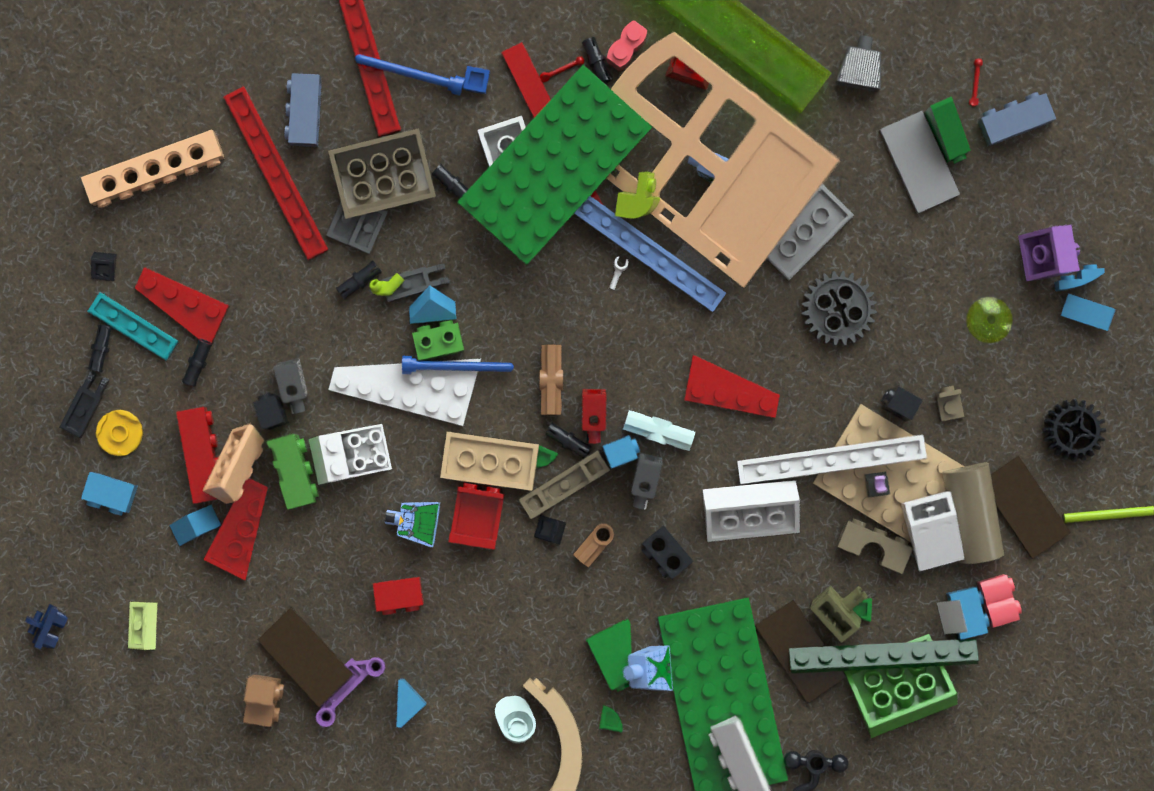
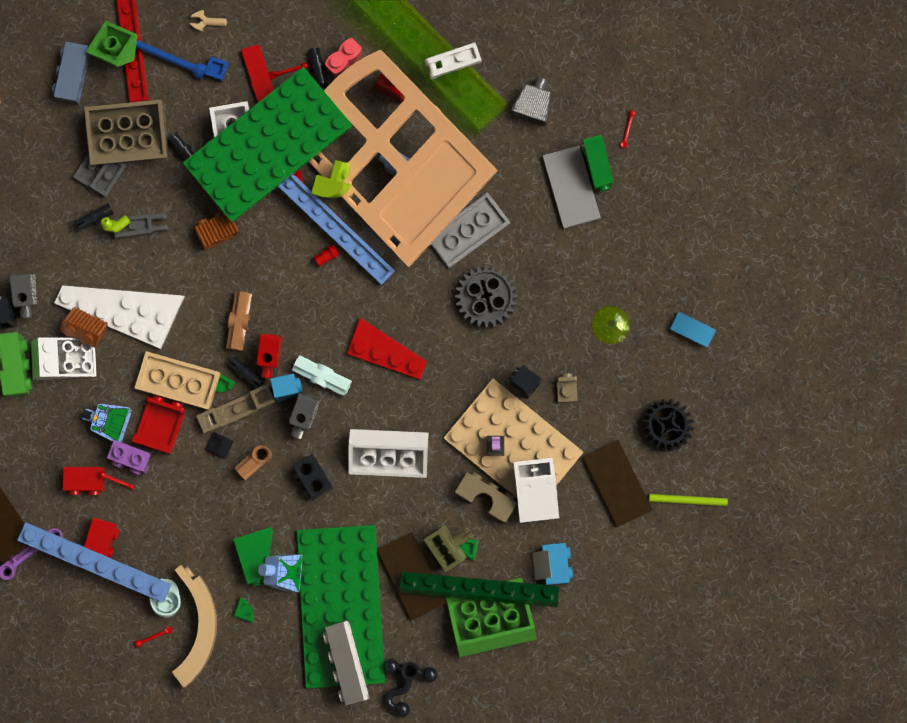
camera: 15 degrees right, 5 degrees down
red tile [224,86,329,260] -> none
dark azure slope [397,679,426,727] -> none
blue piece [402,356,514,375] -> none
dark azure slope [409,286,456,324] -> none
bright green brick [412,320,465,361] -> none
white hand [609,256,628,290] -> none
white plate [737,435,927,485] -> none
dark tan brick [942,462,1004,564] -> none
coral brick [977,574,1022,628] -> none
sand blue brick [978,92,1056,146] -> none
medium lavender brick [1018,225,1080,281] -> none
dark azure slope [1055,265,1105,291] -> none
none -> medium blue plate [18,522,172,603]
none -> dark orange brick [60,307,108,348]
none -> red brick [84,518,120,559]
none -> bright green slope [86,21,137,67]
none -> red hinge [99,471,135,490]
none -> medium lavender bracket [107,440,151,475]
none -> red hinge [134,626,173,648]
none -> tan bar [190,10,227,32]
none -> dark orange brick [194,211,240,251]
none -> red pin [314,245,340,267]
none -> white plate [424,43,482,79]

